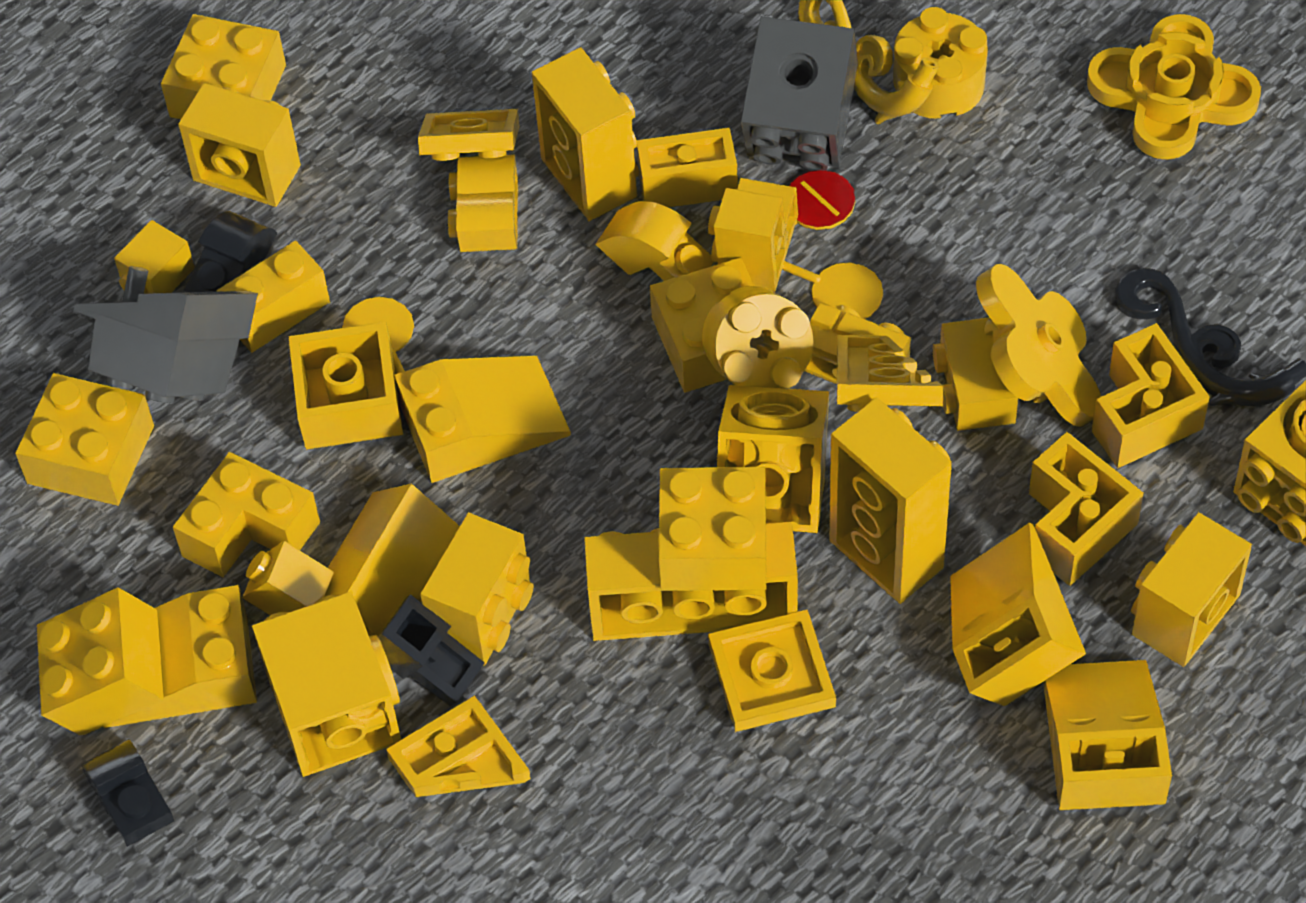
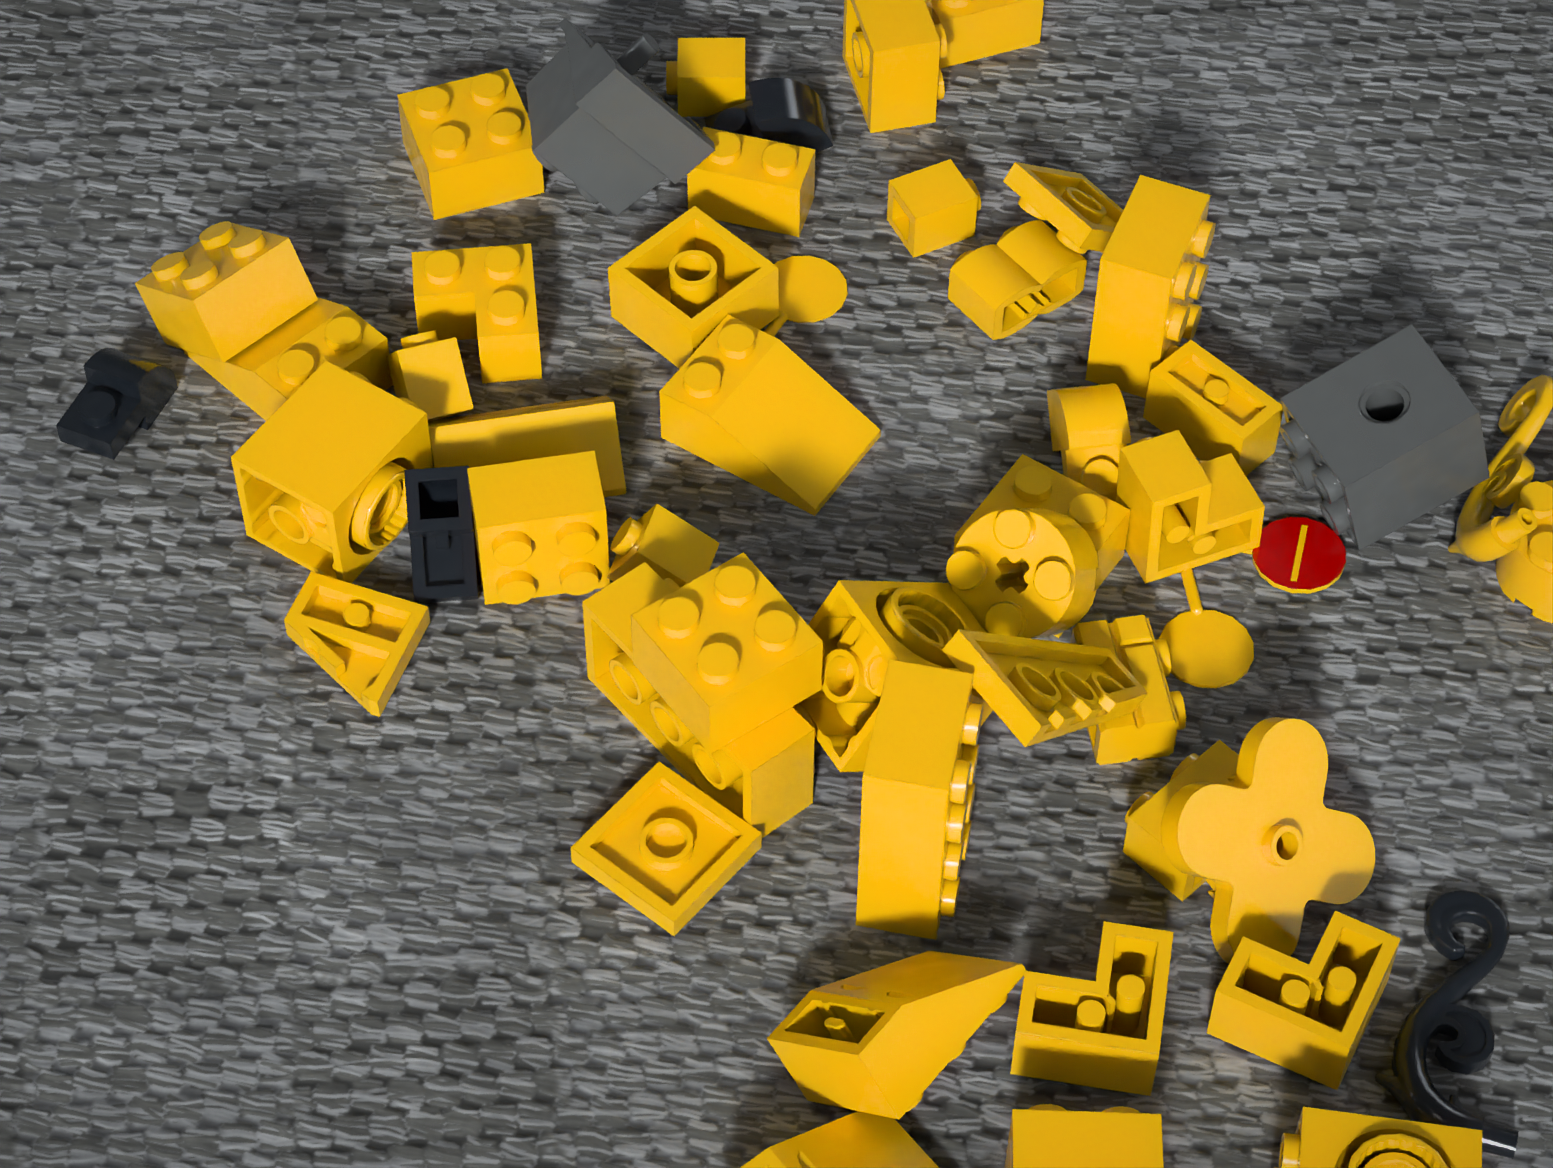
camera: 50 degrees right, 5 degrees down
none -> yellow brick [607,504,720,587]
none -> yellow brick [887,159,981,258]

